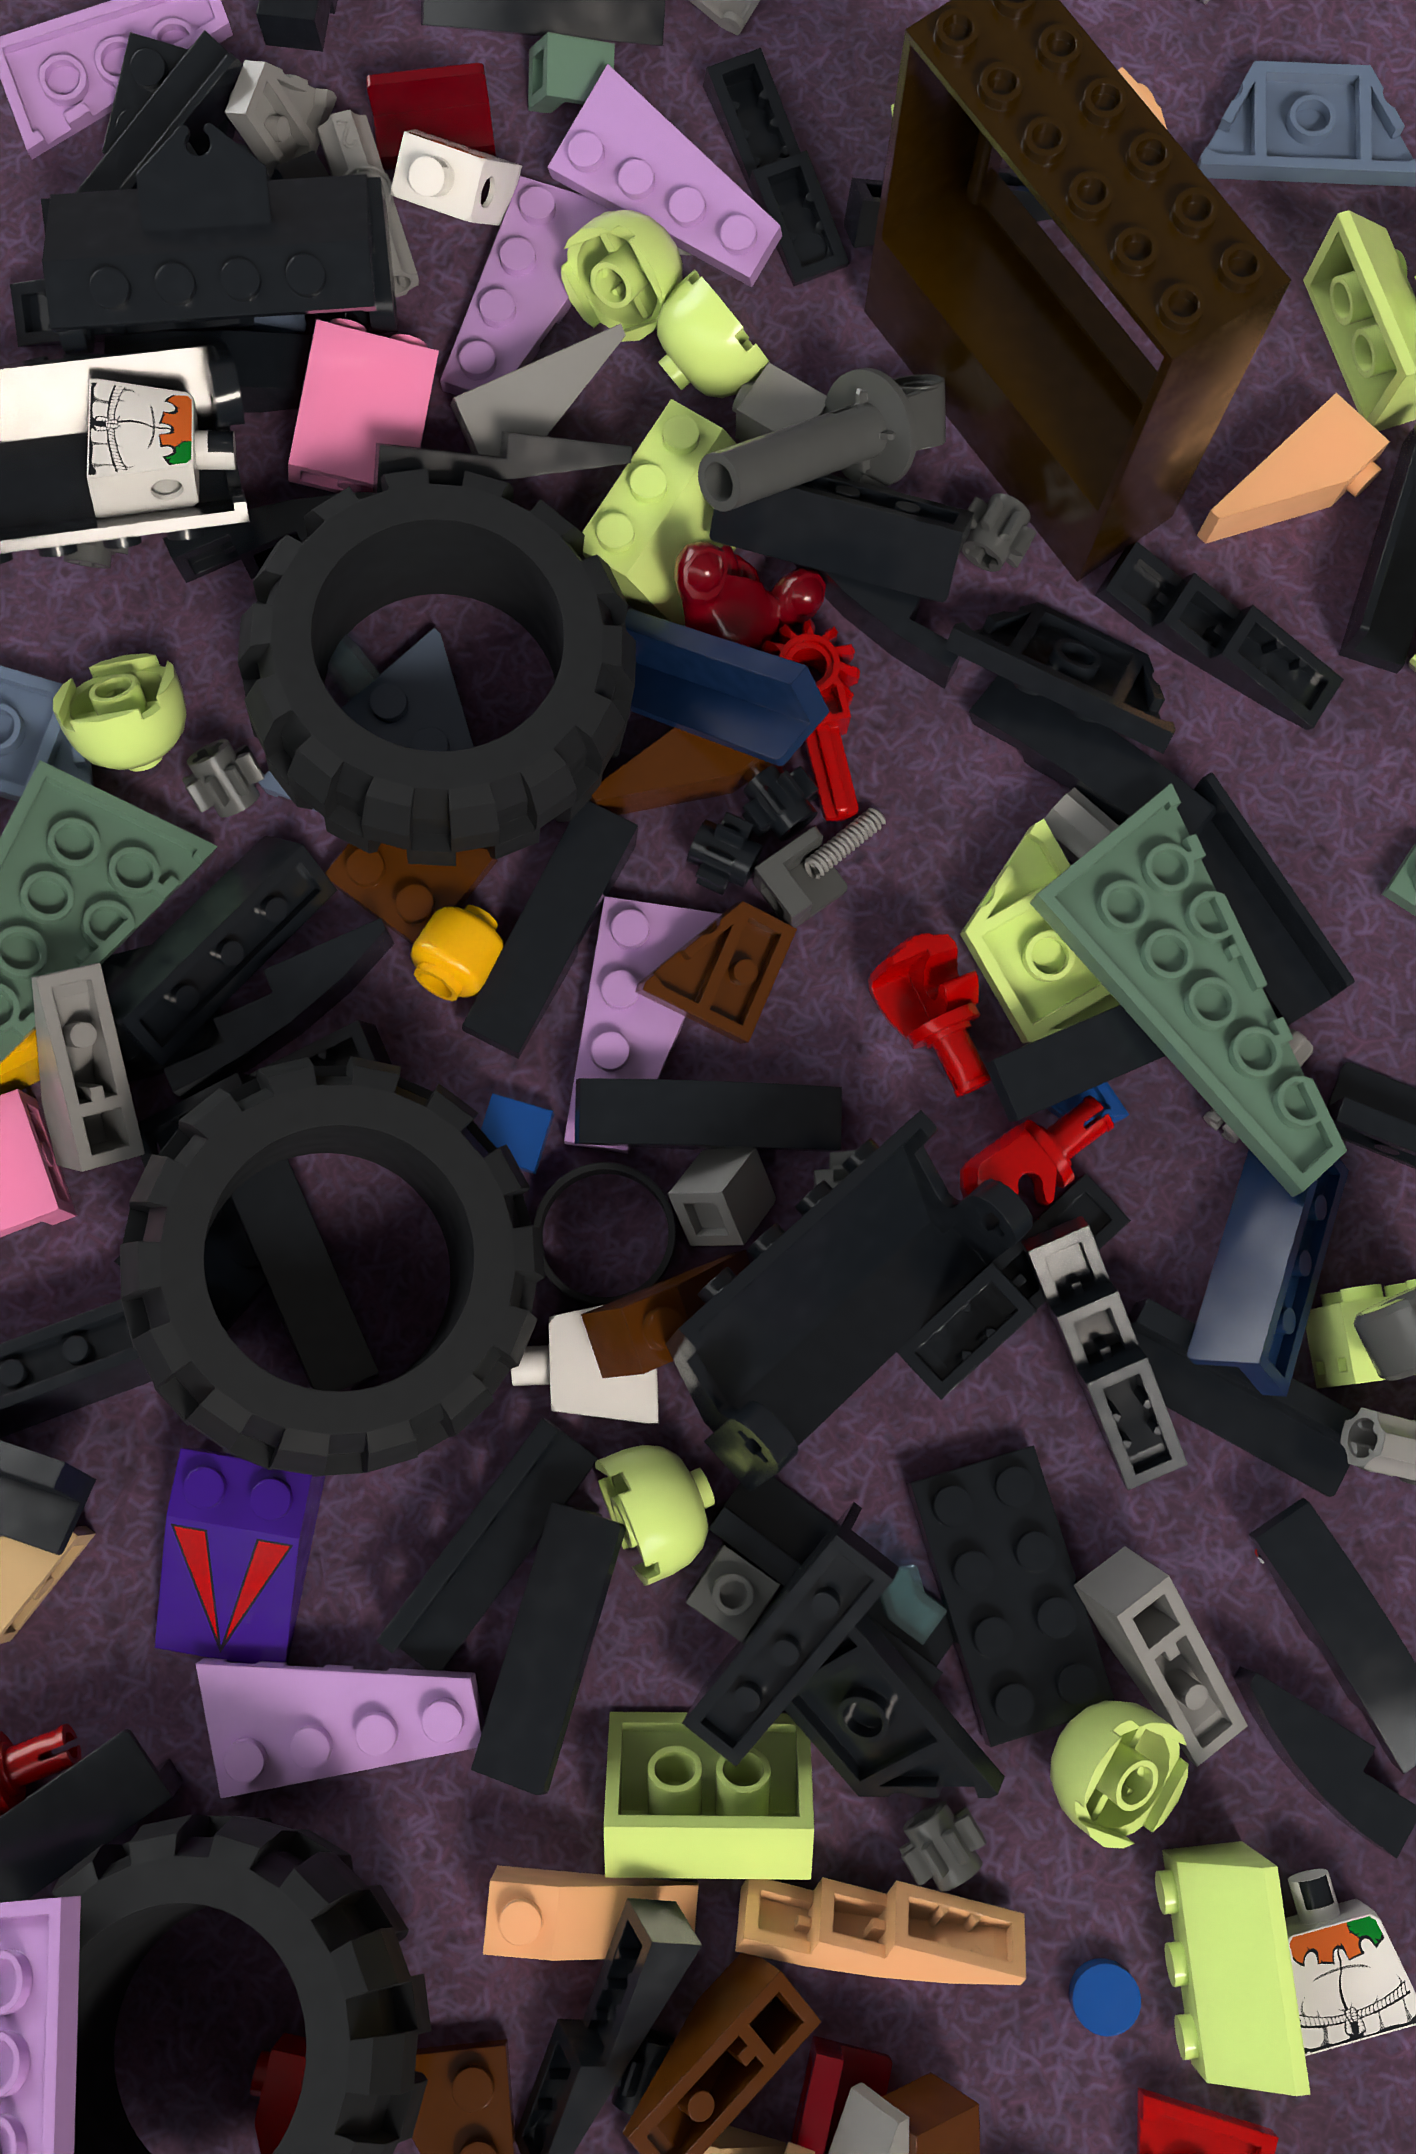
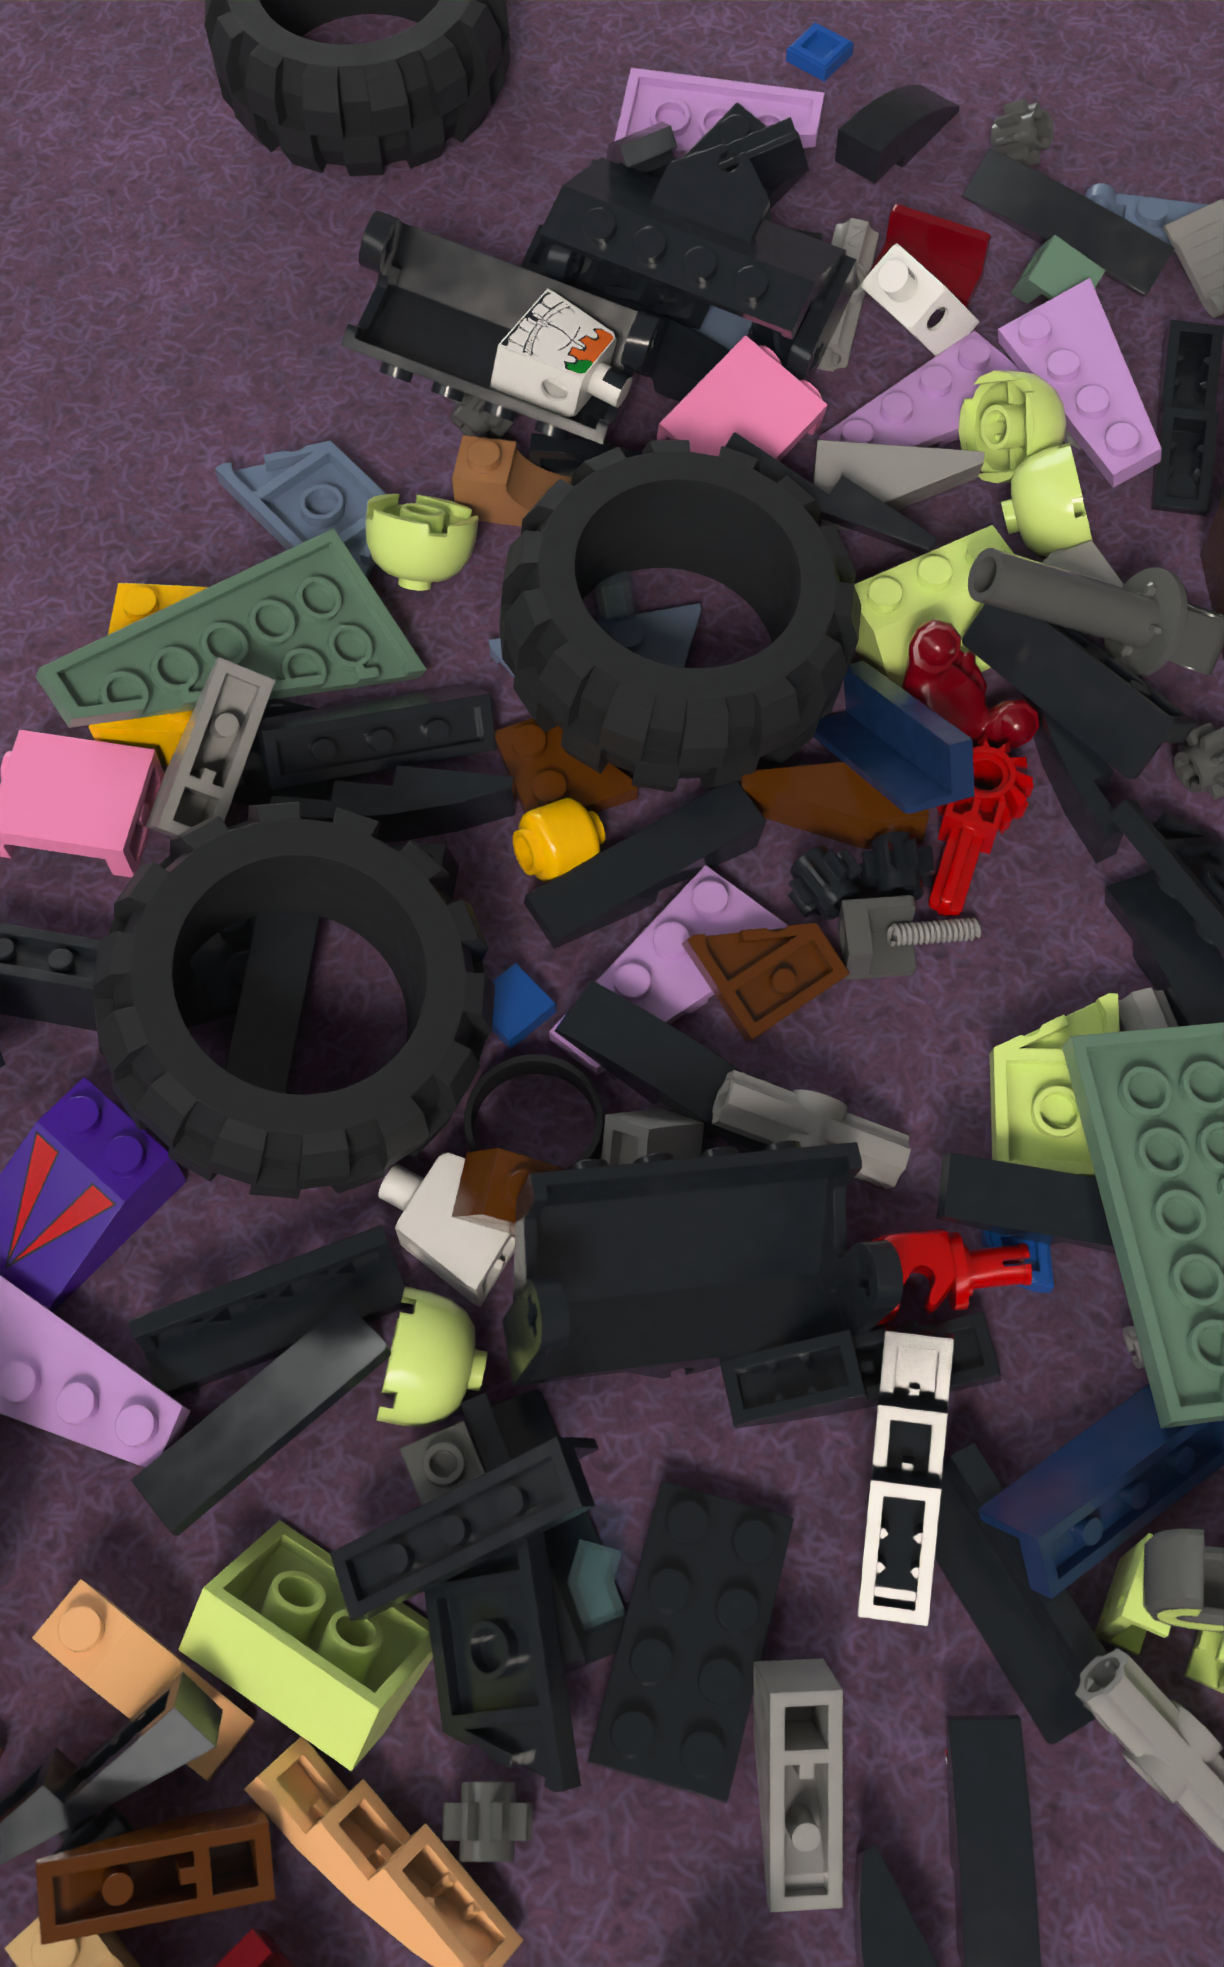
camera: 35 degrees right, 15 degrees down
dark grey gear [182,739,265,818] -> none
light grey wing [225,60,337,177] -> none
red piece [868,933,992,1098] -> none
yellowish green cylinder [1050,1701,1189,1848] -> none
none -> medium nougat arch [452,435,572,527]
none -> black slope [606,122,677,179]
none -> light grey piece [712,1070,911,1189]

